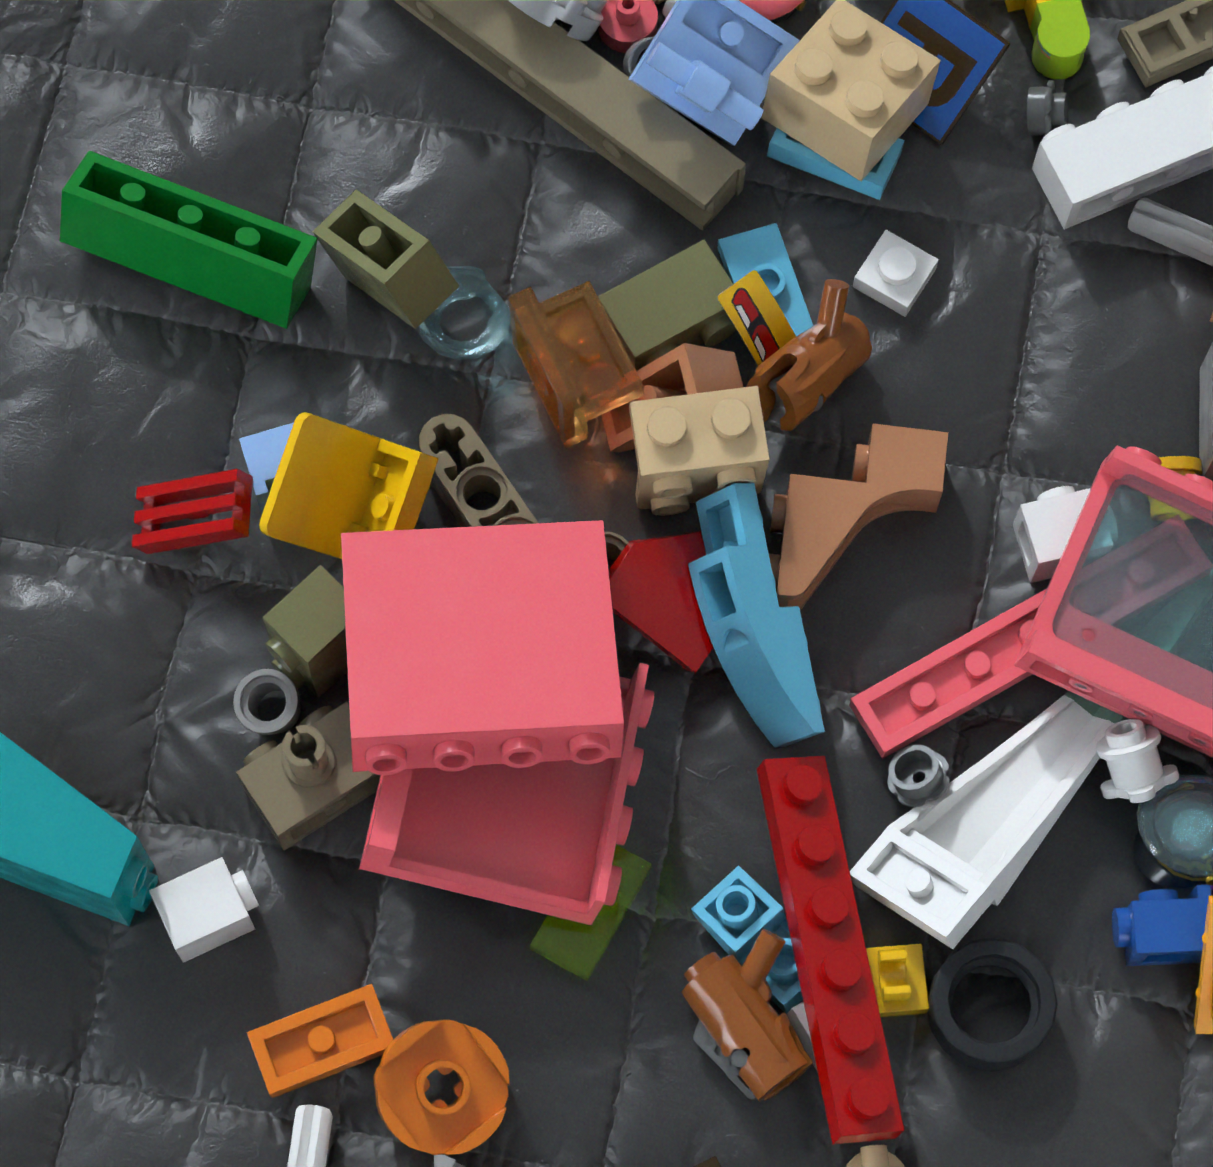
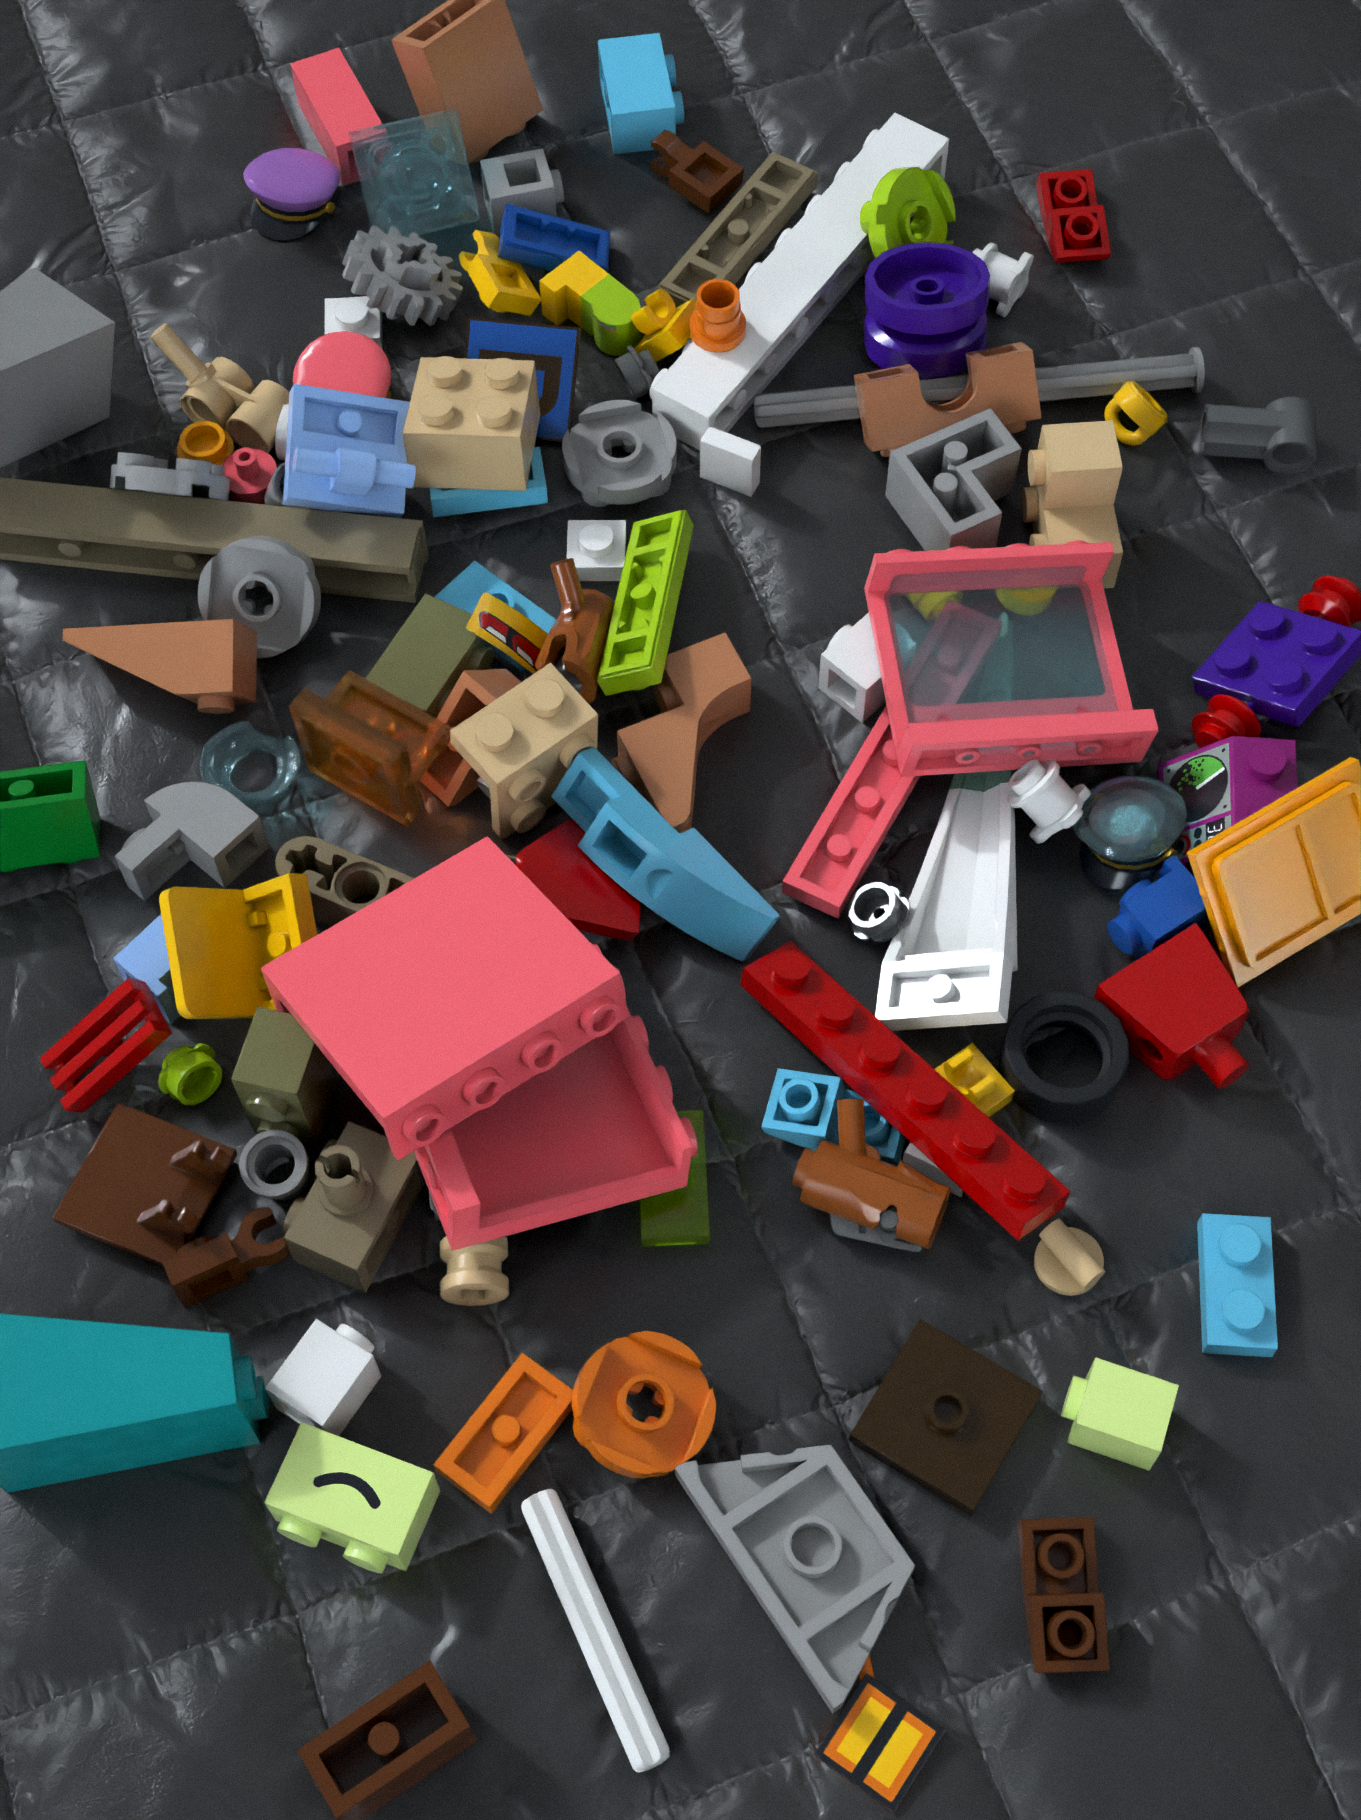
camera: 30 degrees left, 10 degrees down
olive brick [312,189,459,329] -> none
none -> reddish brown plate [52,1103,237,1267]
none -> nougat slope [63,619,257,714]
none -> light grey brick [114,782,270,901]
none -> lime plate [158,1043,222,1105]
none -> reddish brown plate [162,1207,290,1309]
none -> light grey plate [198,535,321,658]
none -> yellowish green brick [264,1422,440,1573]
none -> tan wheel [440,1236,509,1306]
none -> light grey plate [562,400,677,507]
none -> lime plate [597,510,694,696]
none -> yellow tile [631,288,696,363]
none -> orange piece [690,279,746,352]
none -> white tile [700,427,761,497]
none -> red torso [1094,923,1249,1089]

